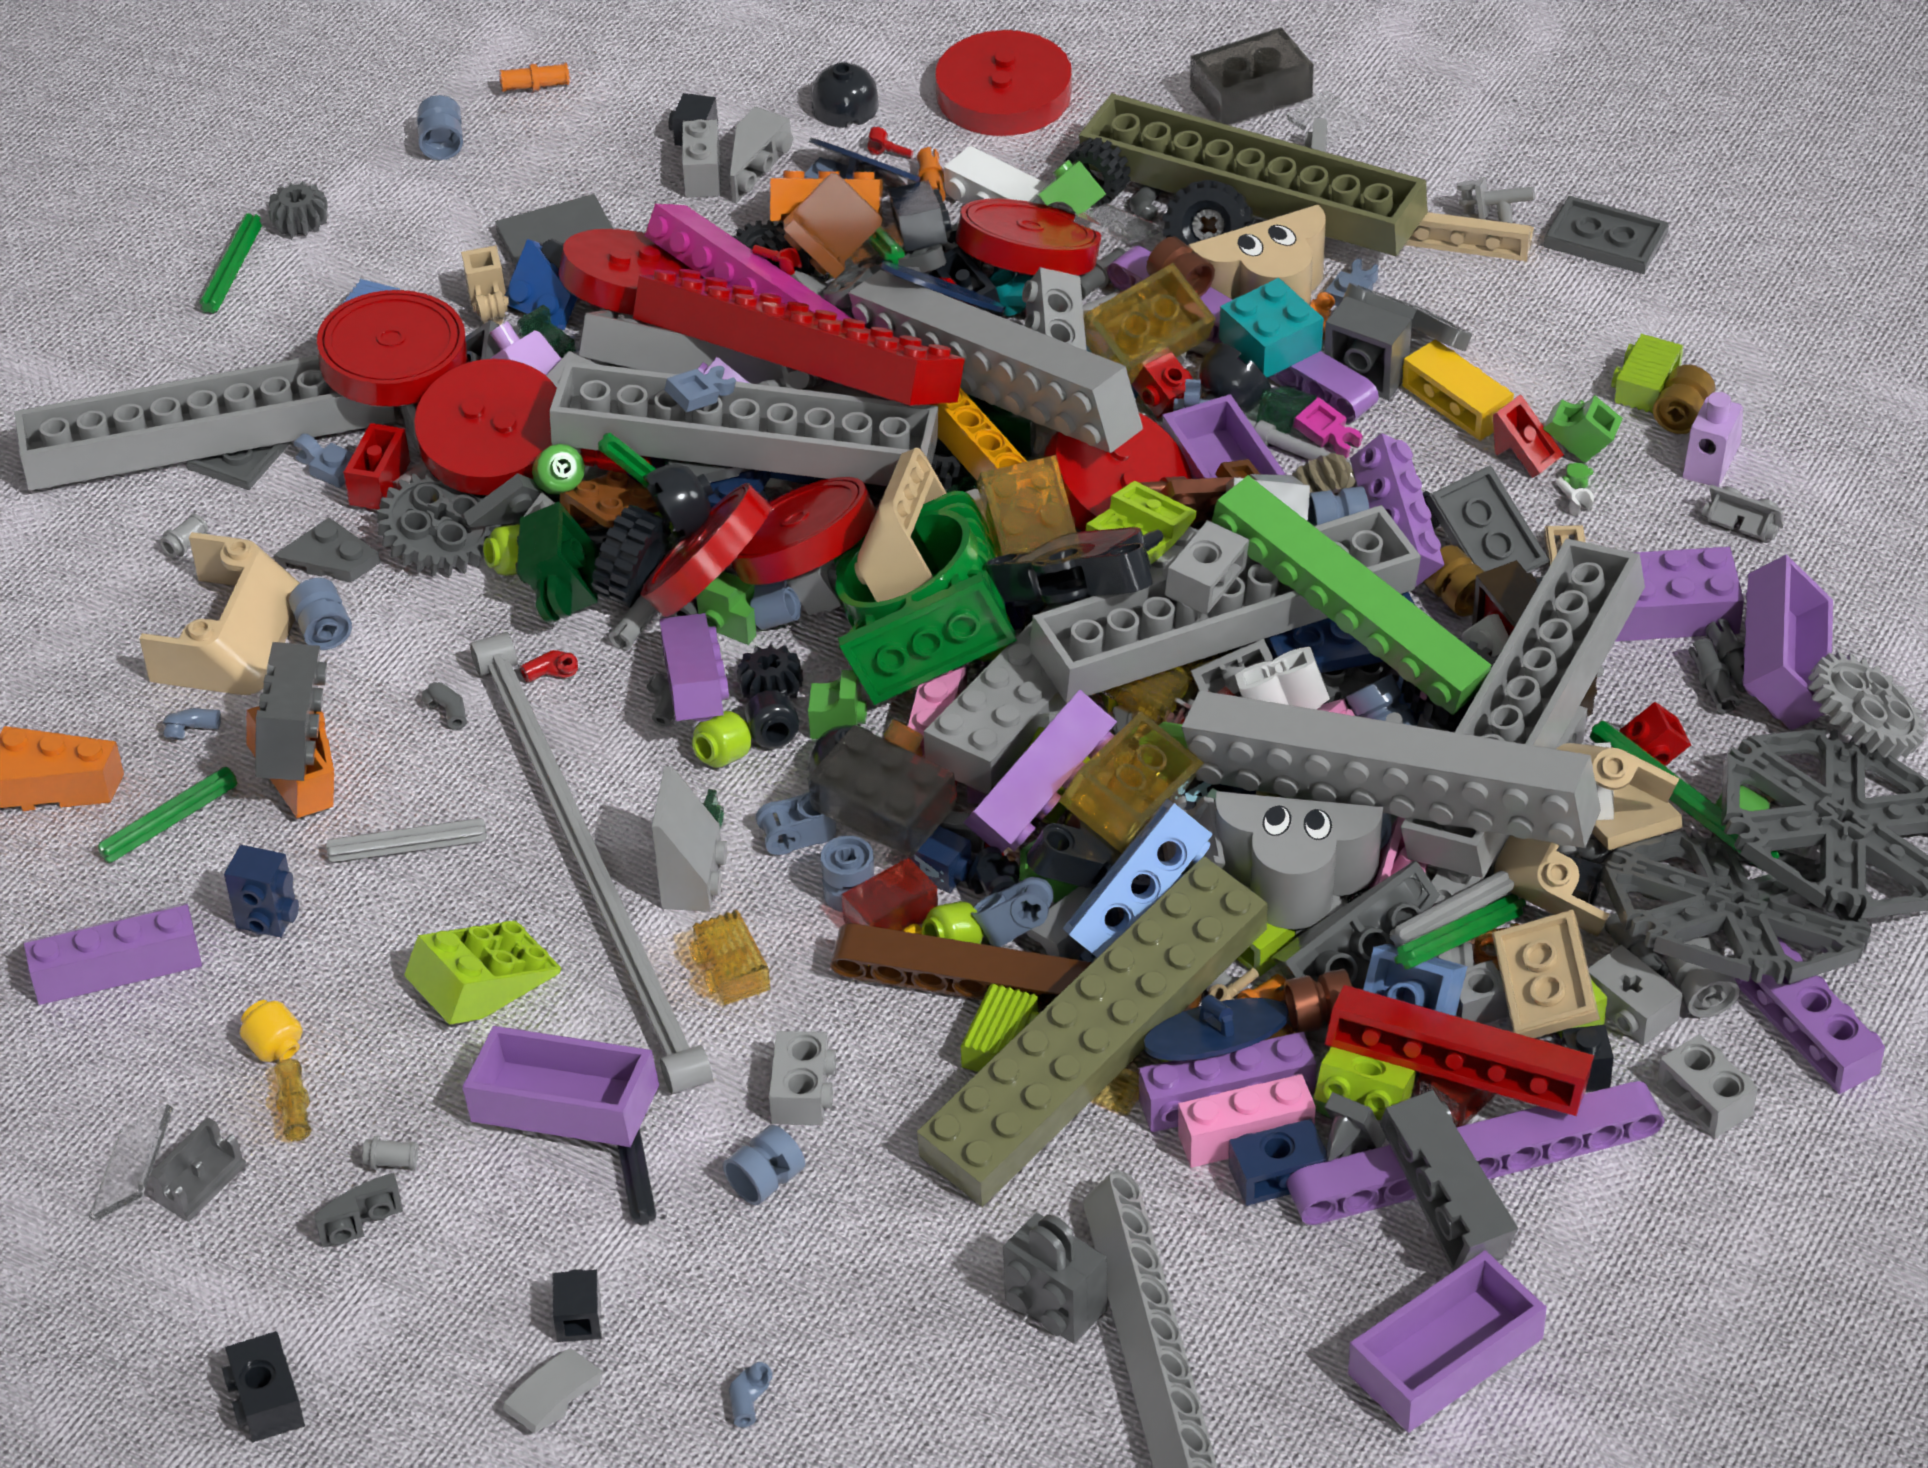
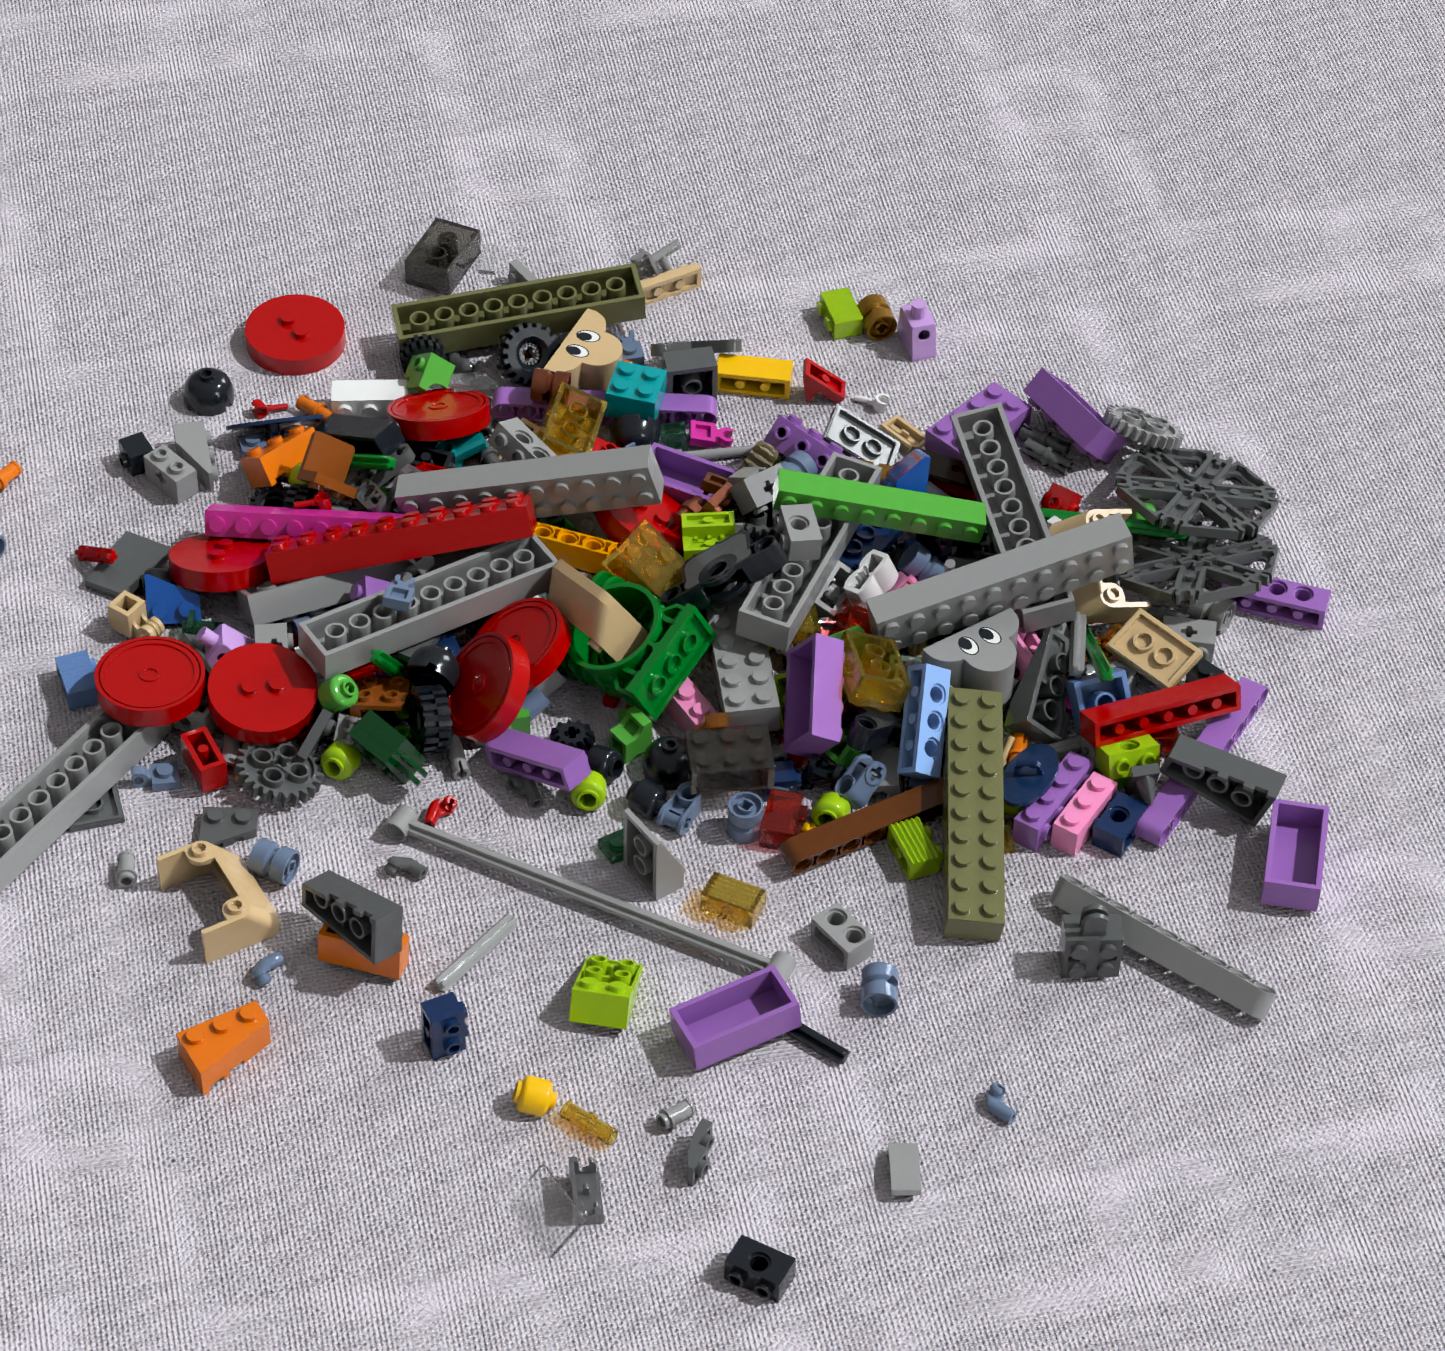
camera: 45 degrees left, 0 degrees up
medium lavender slope [24,902,202,1005] -> none
green axle [97,767,238,863] -> none
black brick [553,1269,602,1342] -> none
dark blue shield [880,261,1006,312] -> none
copper wheel [1284,969,1352,1033] -> none
dark grey tile [1543,196,1669,275] -> none
bright green brick [1543,395,1623,463] -> none
bright green piece [1562,463,1593,489] -> none
light grey brick [1657,1034,1758,1139] -> none
light grey hinge [1702,485,1784,541] -> none
none -> red axle [75,545,118,564]
none -> black head [626,779,667,820]
none -> blue slope [881,449,931,493]

